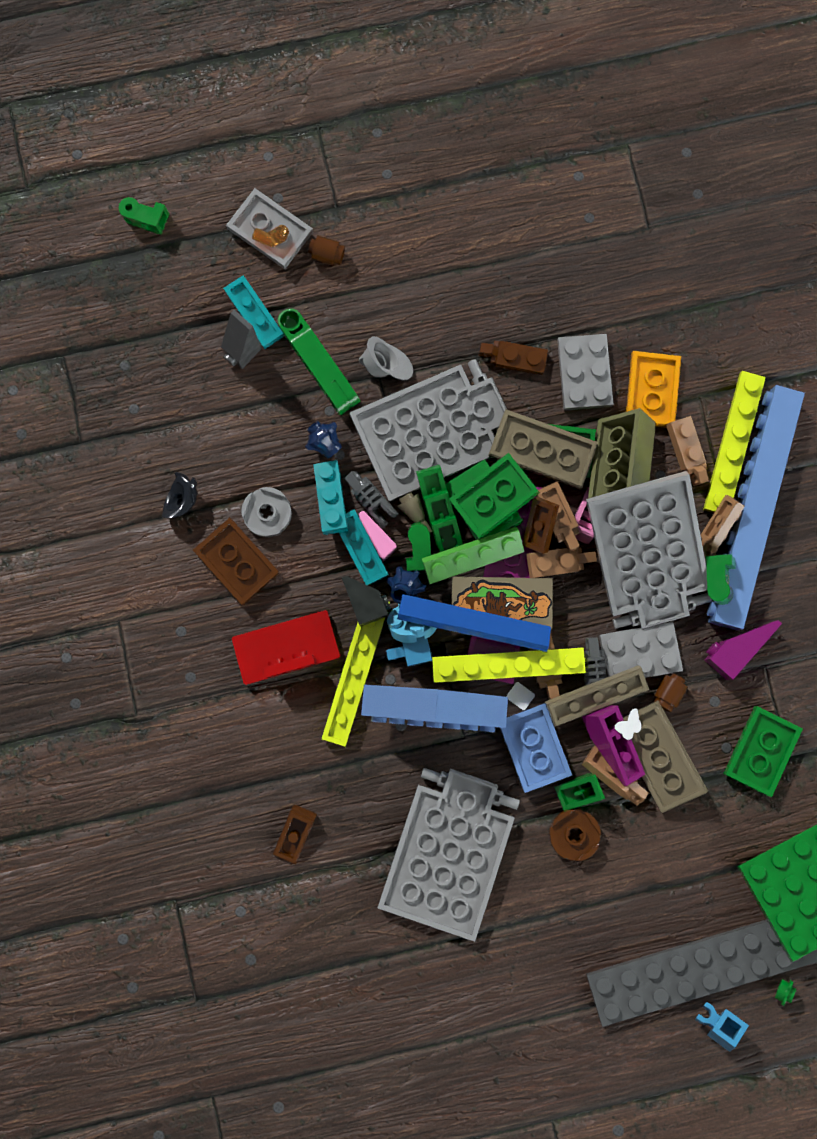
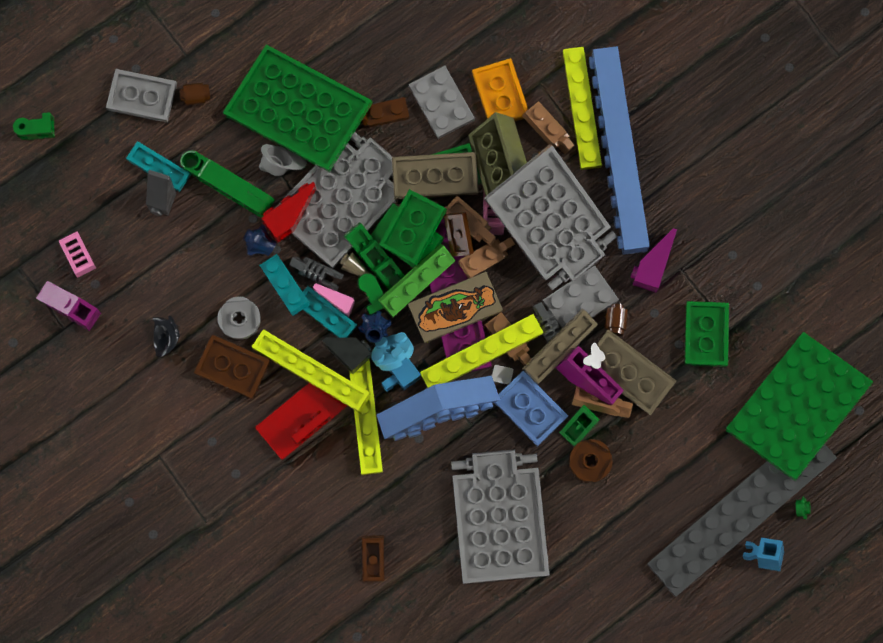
camera: 25 degrees left, 5 degrees down
clear orange arm [252,225,289,247] -> none
blue tile [397,594,551,652] -> none
medium nougat hinge [701,495,745,563] -> none
green leg [706,554,736,605] -> none
none -> magenta slope [36,281,101,331]
none -> bright pink slope [59,231,96,278]
none -> green plate [223,44,372,172]
none -> neon yellow plate [252,329,371,412]
none -> red slope [262,182,316,243]

